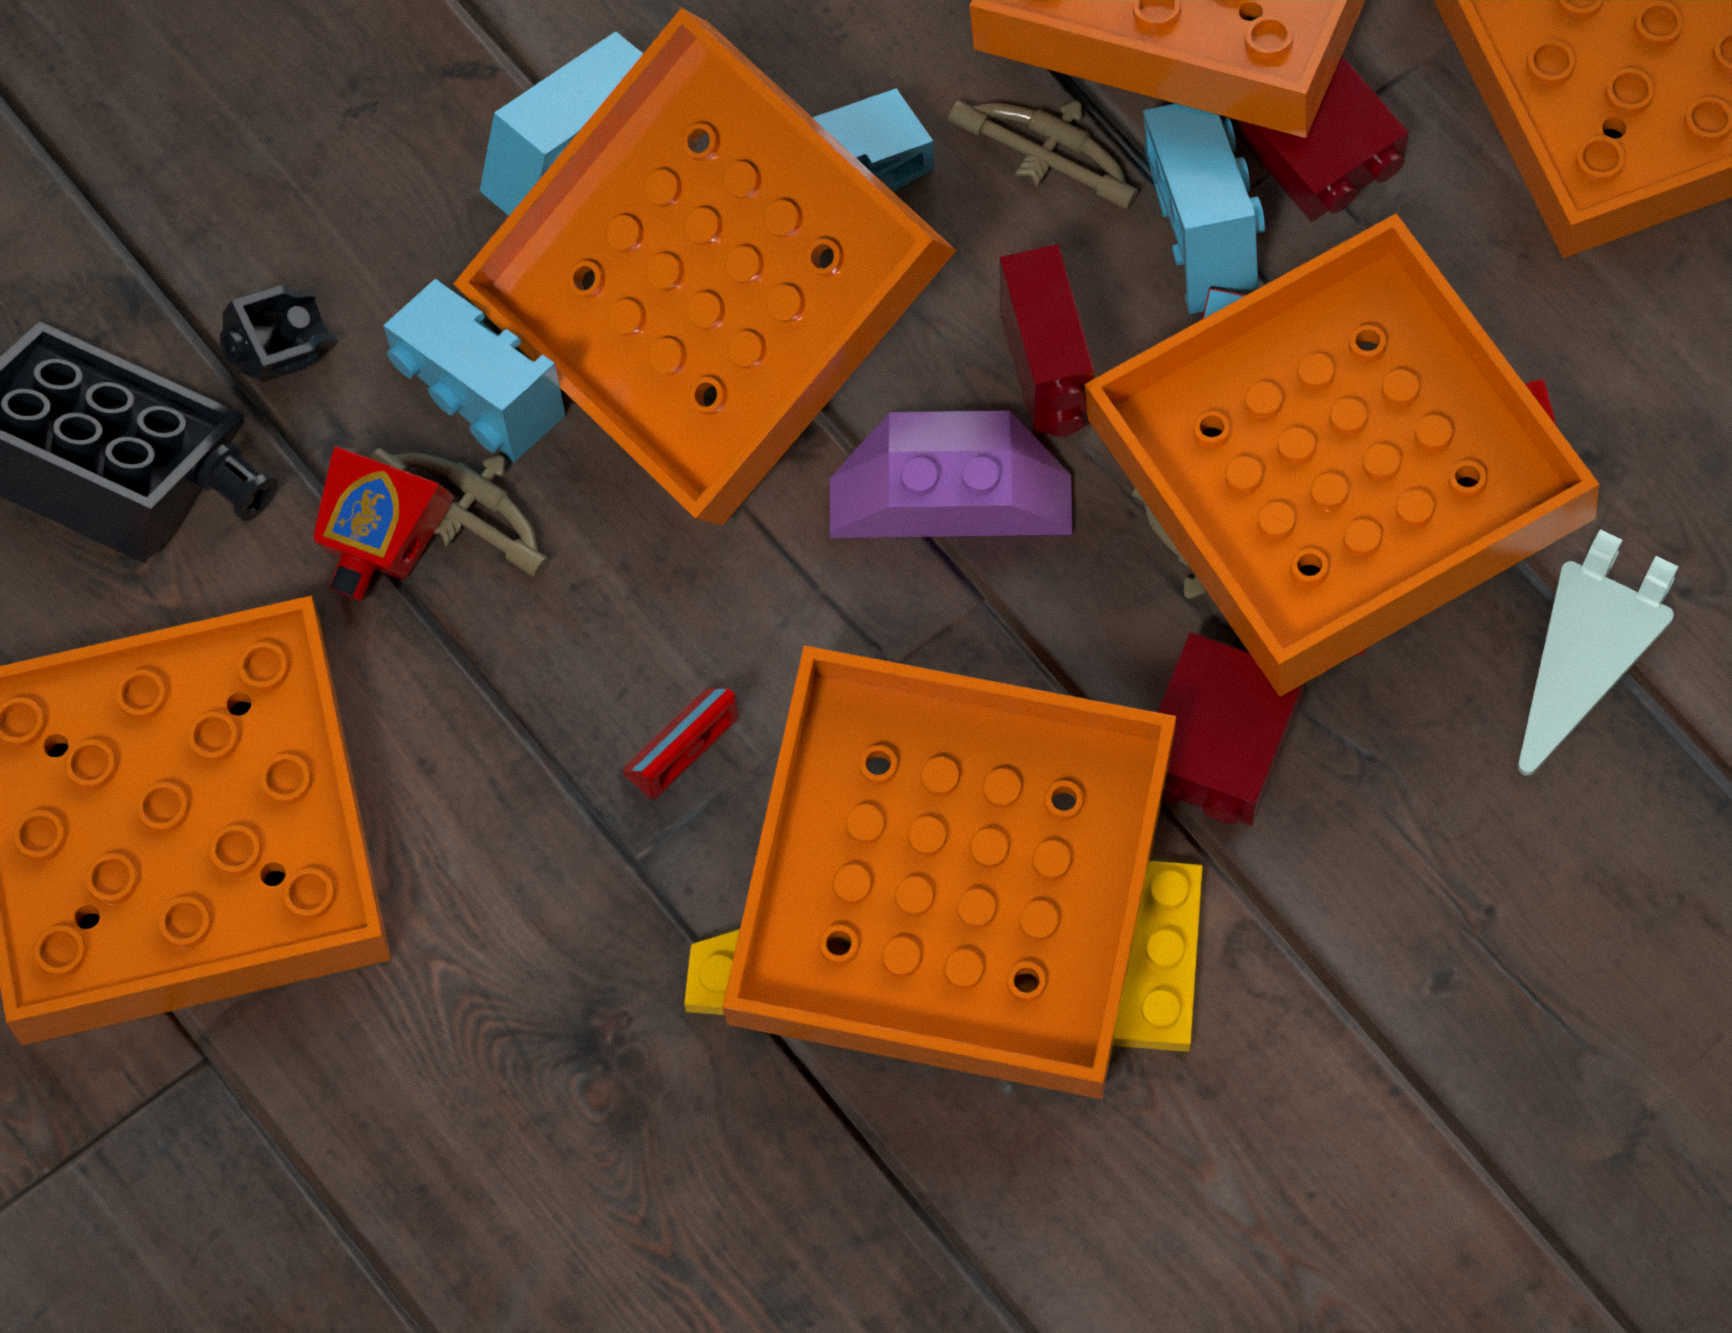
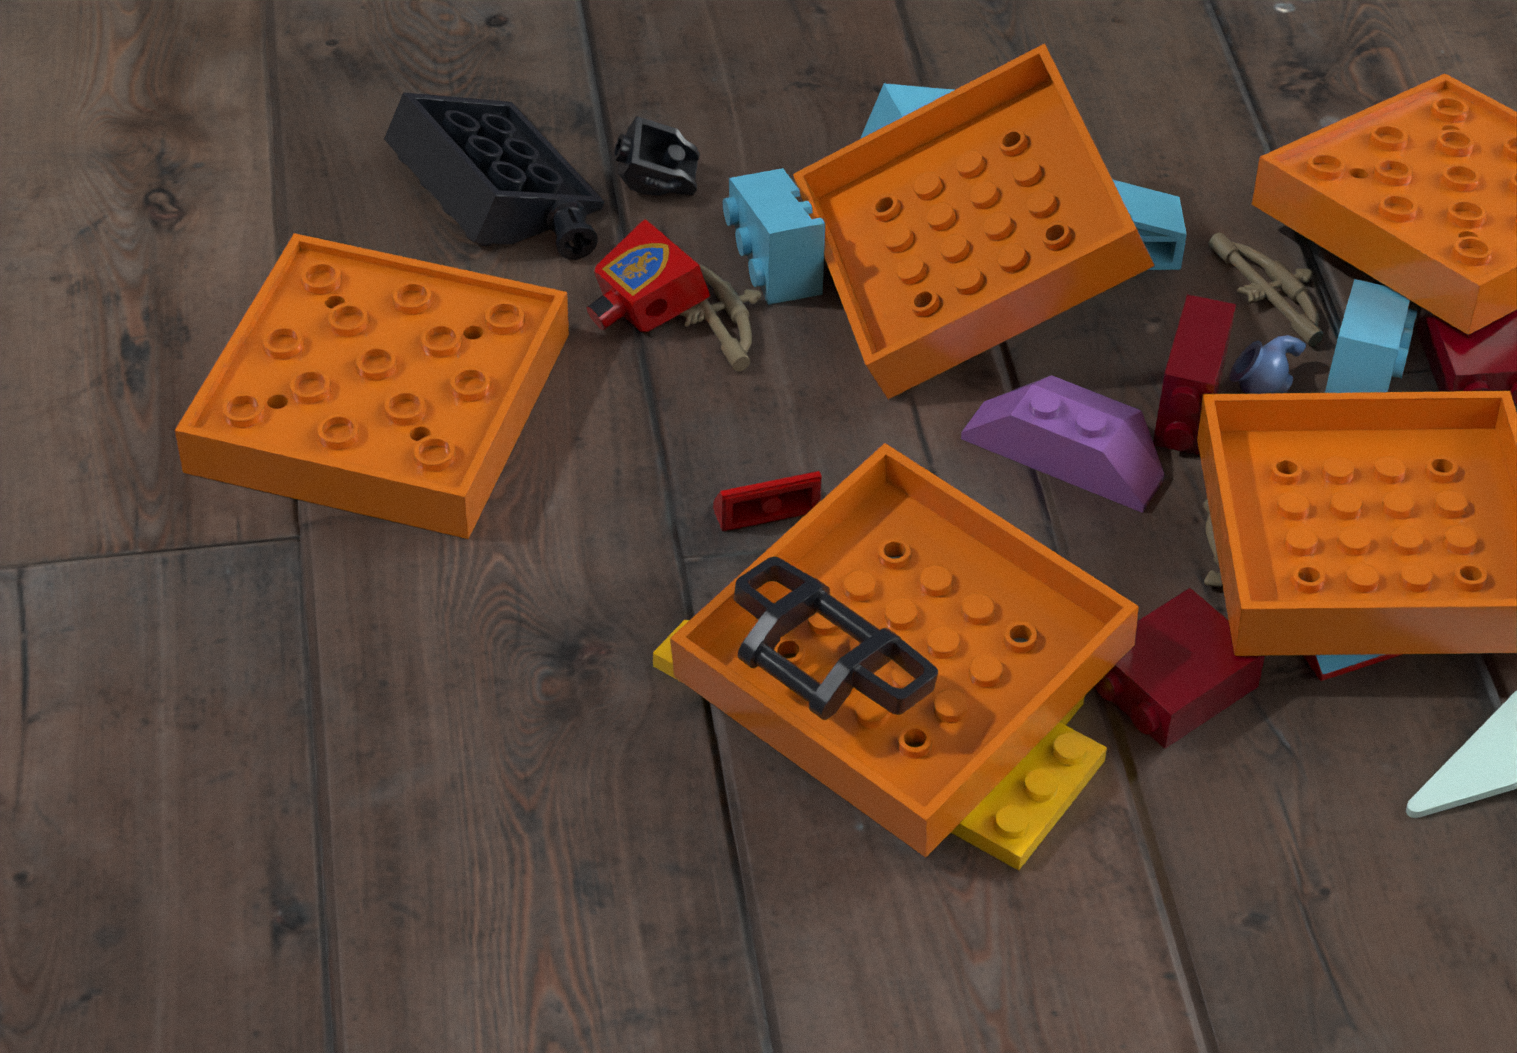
camera: 25 degrees right, 20 degrees down
none -> black bar [733,557,938,720]
none -> medium blue piece [1230,335,1306,394]

